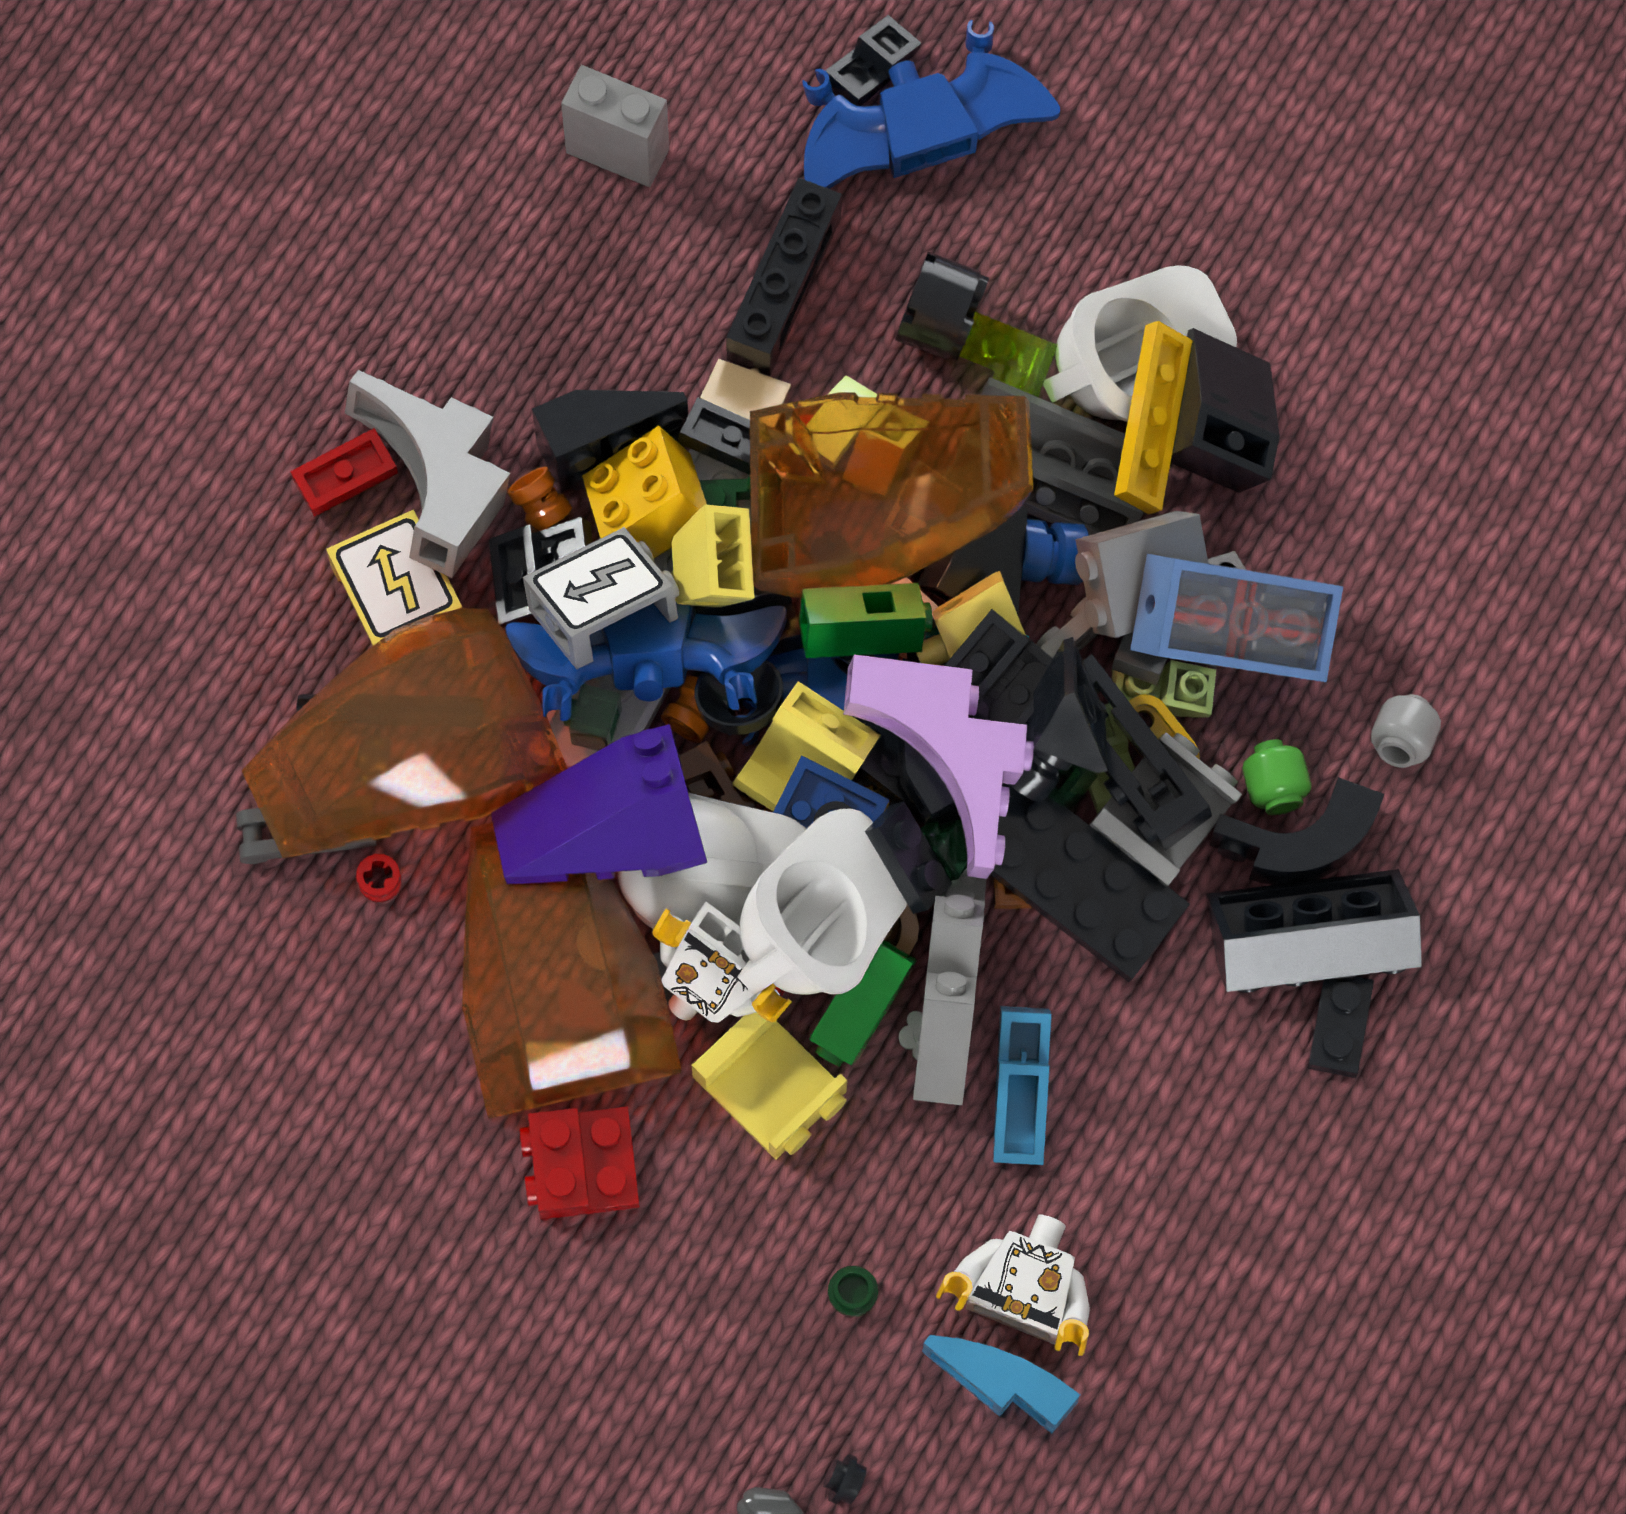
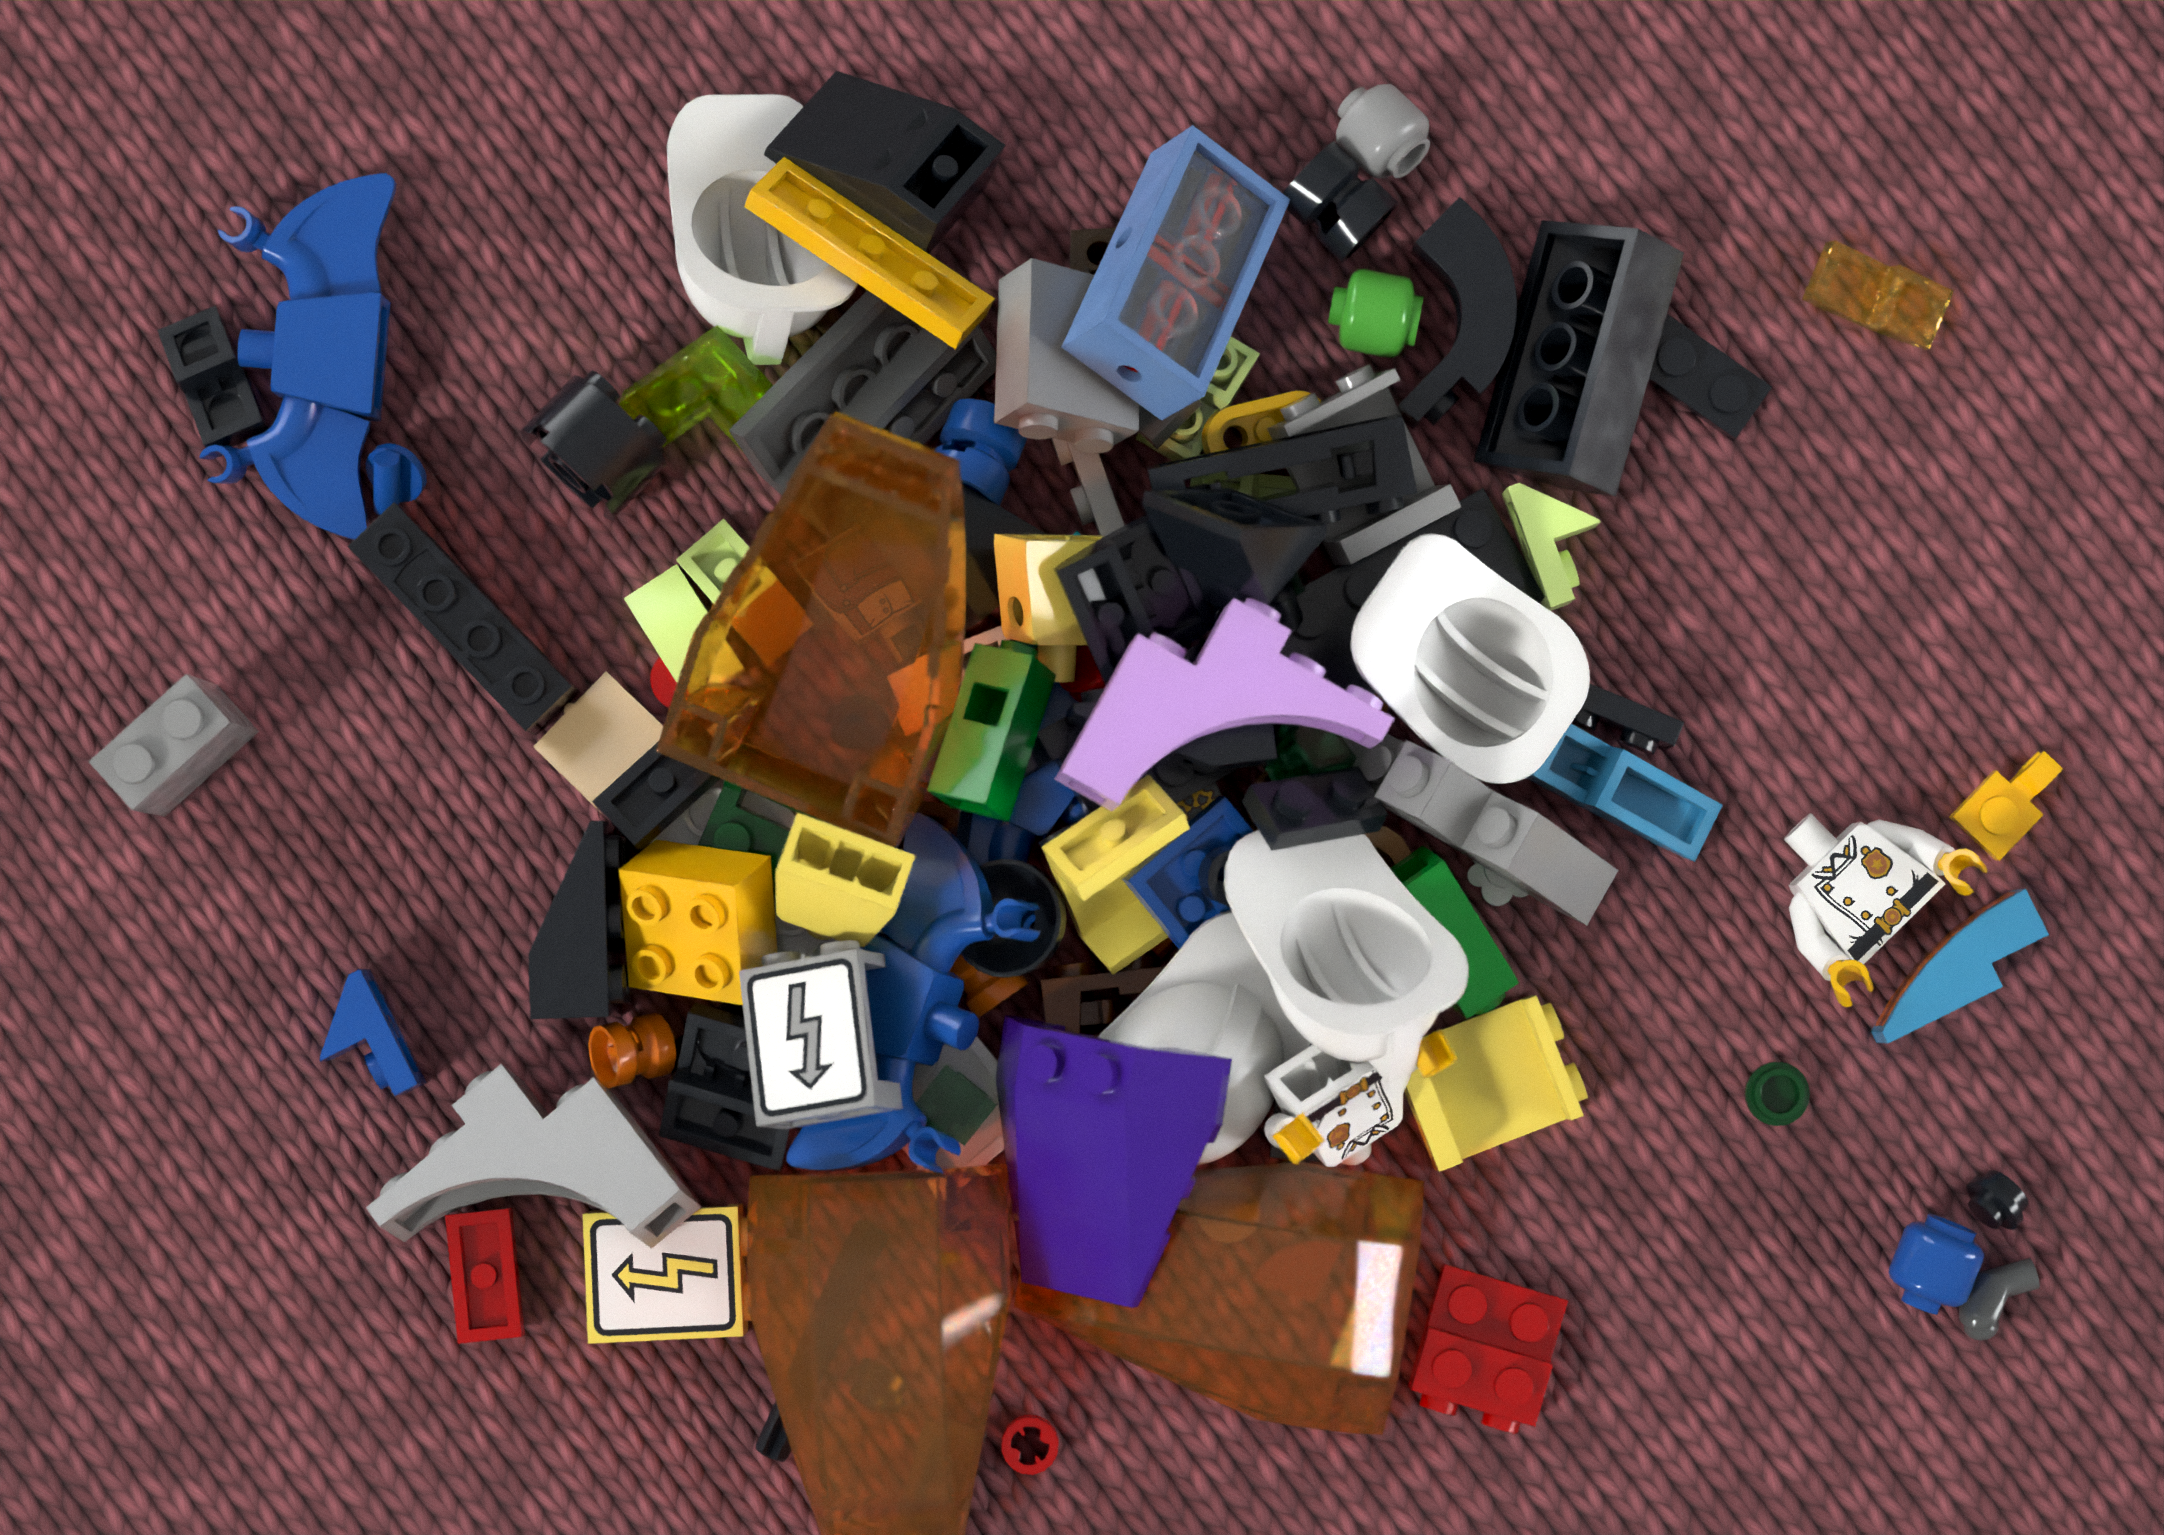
camera: 65 degrees left, 15 degrees up
none -> blue slope [320,969,427,1096]
none -> blue plate [365,443,427,516]
none -> black wheel [1283,141,1399,263]
none -> white piece [1351,534,1590,784]
none -> yellowish green slope [1502,483,1601,611]
none -> black plate [1572,683,1684,755]
none -> clear yellow slope [1802,240,1954,350]
none -> blue head [1888,1214,1984,1315]
none -> yellow plate [1949,751,2063,861]

